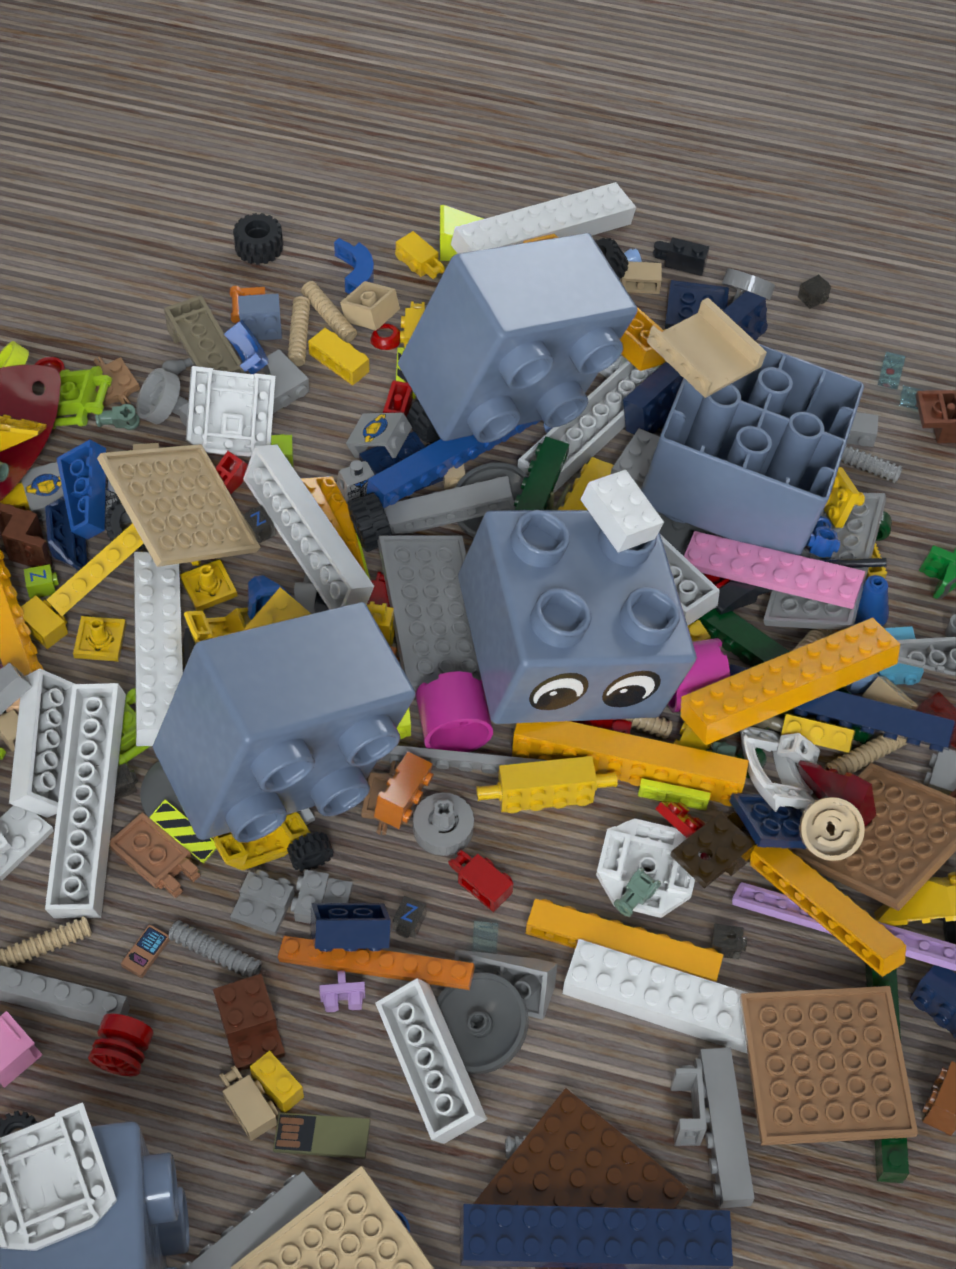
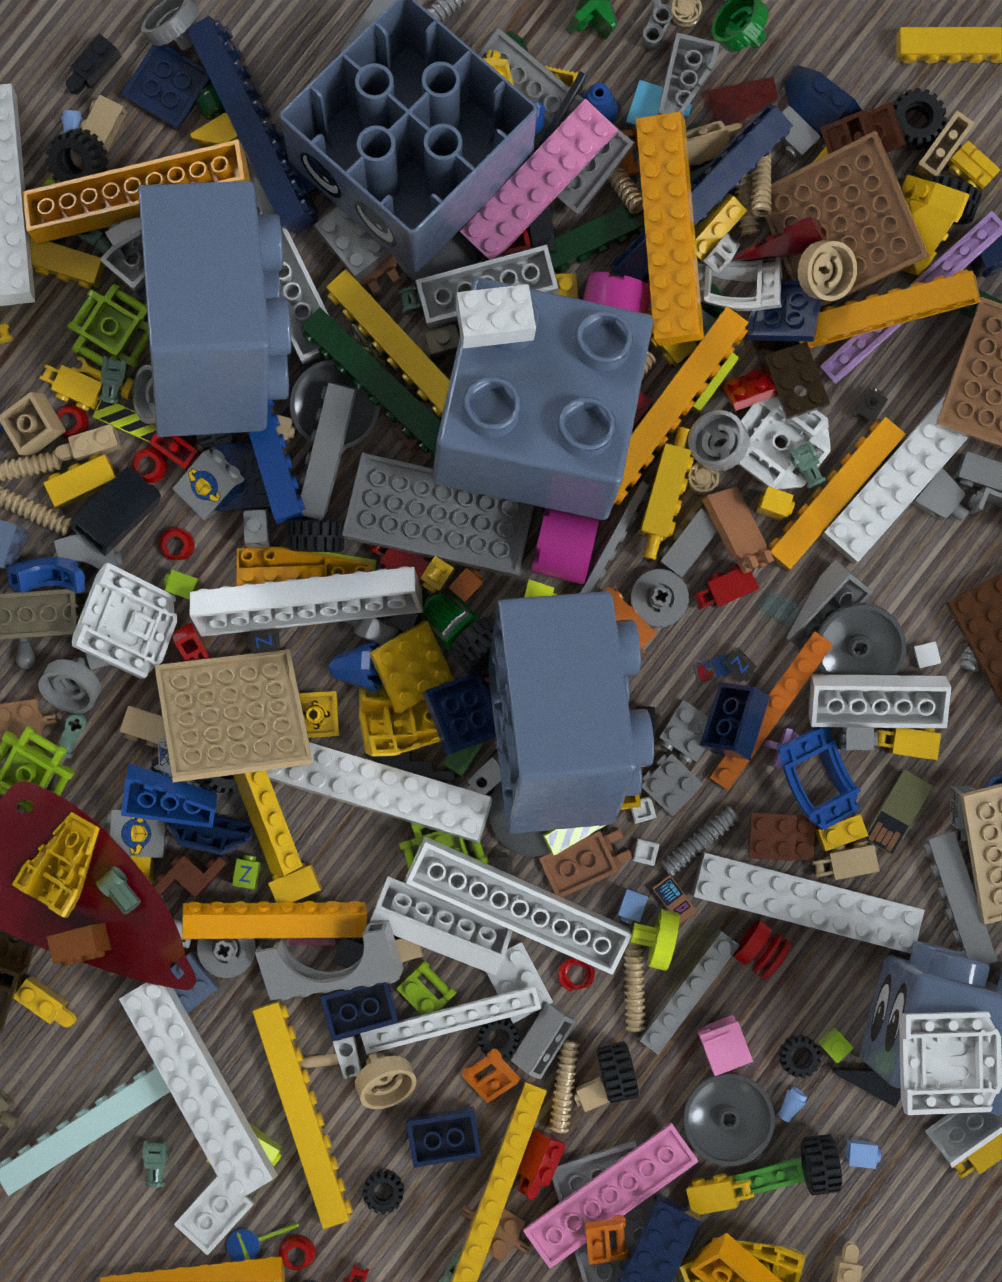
camera: 70 degrees left, 30 degrees up
yellow plate [73,616,126,662] -> none
tan panel [647,298,767,398] -> none
none -> tan brick [55,424,122,462]
none -> black brick [71,466,161,556]
none -> red piece [132,447,167,483]
none -> red piece [158,527,195,560]
none -> red piece [558,957,595,991]
none -> light blue brick [617,888,648,924]
none -> neon yellow piece [630,909,680,971]
none -> white tile [631,796,657,824]
none -> white tile [632,838,659,866]
none -> light grey brick [659,508,717,578]
none -> tan wheel [687,463,719,495]
none -> light grey piece [688,410,749,471]
none -> white brick [691,851,925,953]
none -> sticker [693,653,736,684]
none -> nougat tile [702,487,774,574]
none -> tan piece [751,153,772,217]
none -> yellow brick [755,486,795,521]
none -> blue wedge [777,727,861,830]
none -> light grey brick [839,727,878,750]
none -> yellow brick [875,728,941,760]
none -> light grey torso [911,468,969,521]
none -> white tile [913,642,941,669]

